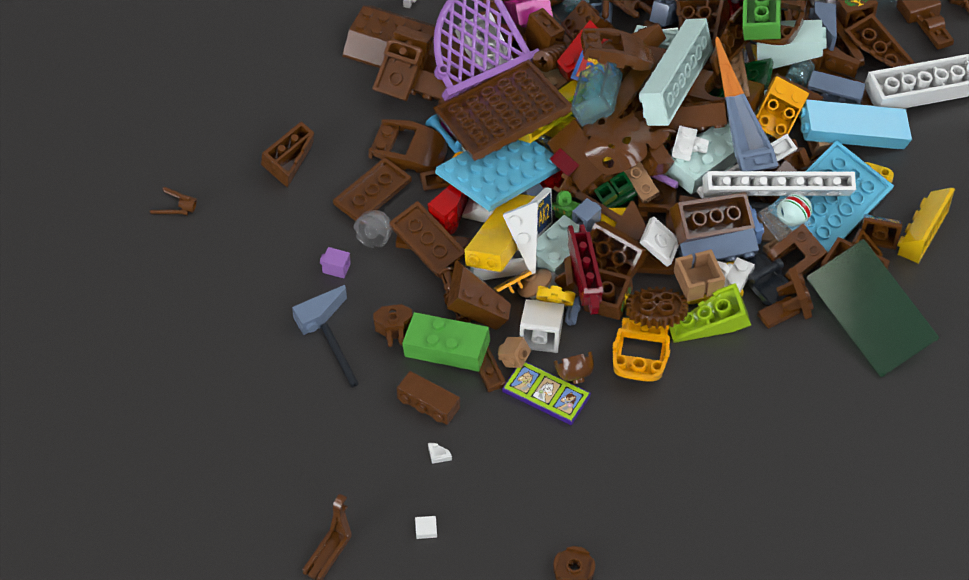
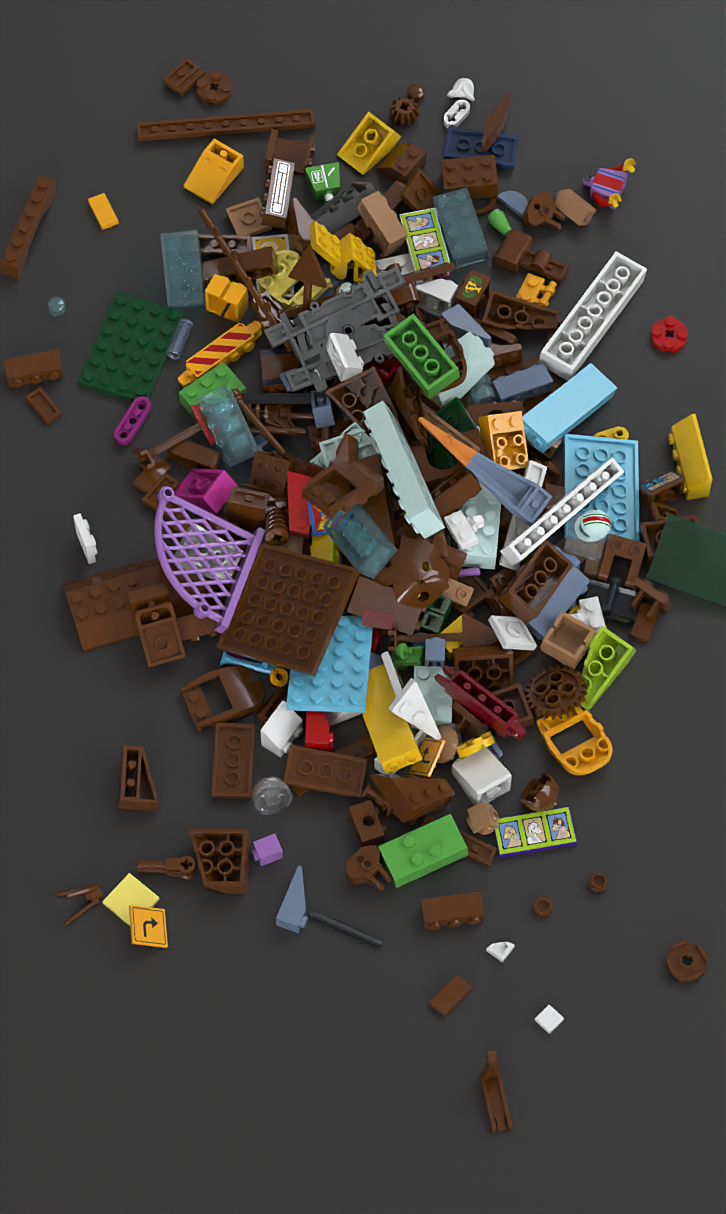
camera: 40 degrees left, 10 degrees up
none -> light yellow tile [103,873,160,926]
none -> light orange piece [129,905,168,948]
none -> reddish brown connector [137,856,196,880]
none -> reddish brown wedge [189,829,251,894]
none -> white slope [261,701,304,757]
none -> reddish brown brick [349,800,387,847]
none -> reddish brown tile [429,974,472,1017]
none -> light orange plate [516,273,557,307]
none -> reddish brown tile [533,896,553,917]
none -> reddish brown plate [588,872,608,892]

